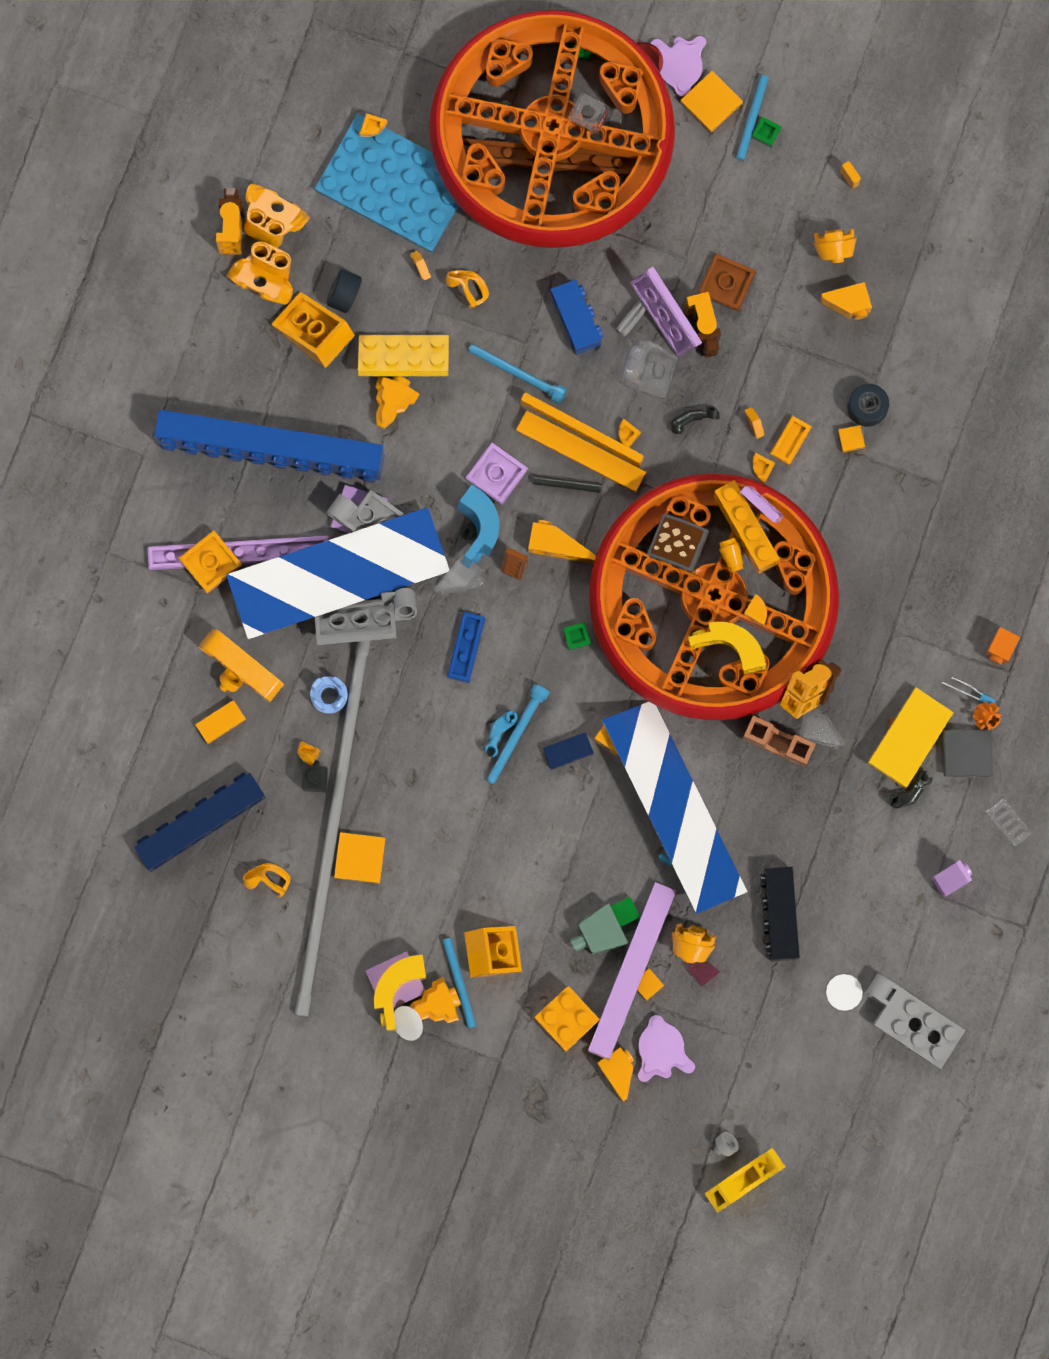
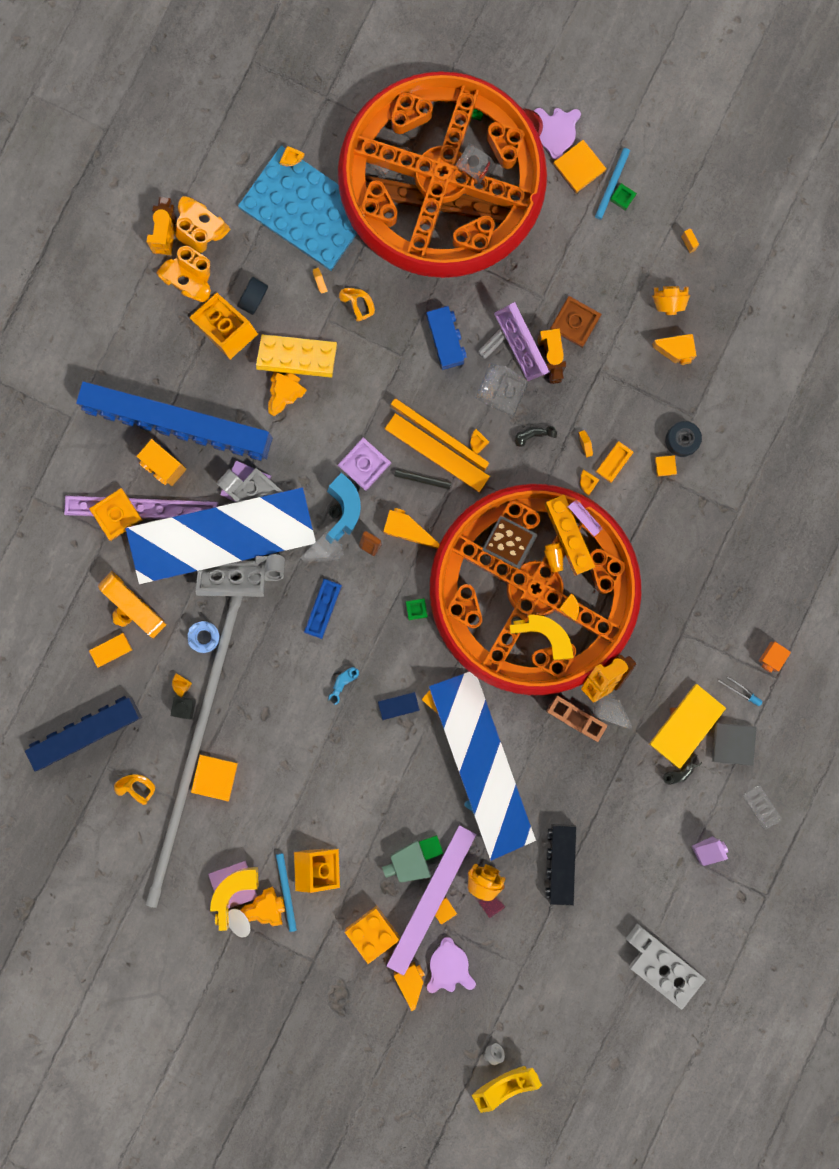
camera: 10 degrees right, 5 degrees up
dark azure piece [468,345,567,405] -> none
dark azure piece [487,684,550,784] -> none
white sticker [826,974,863,1011] -> none
orange gear [972,701,1002,731] -> none
none -> light orange brick [136,439,187,486]

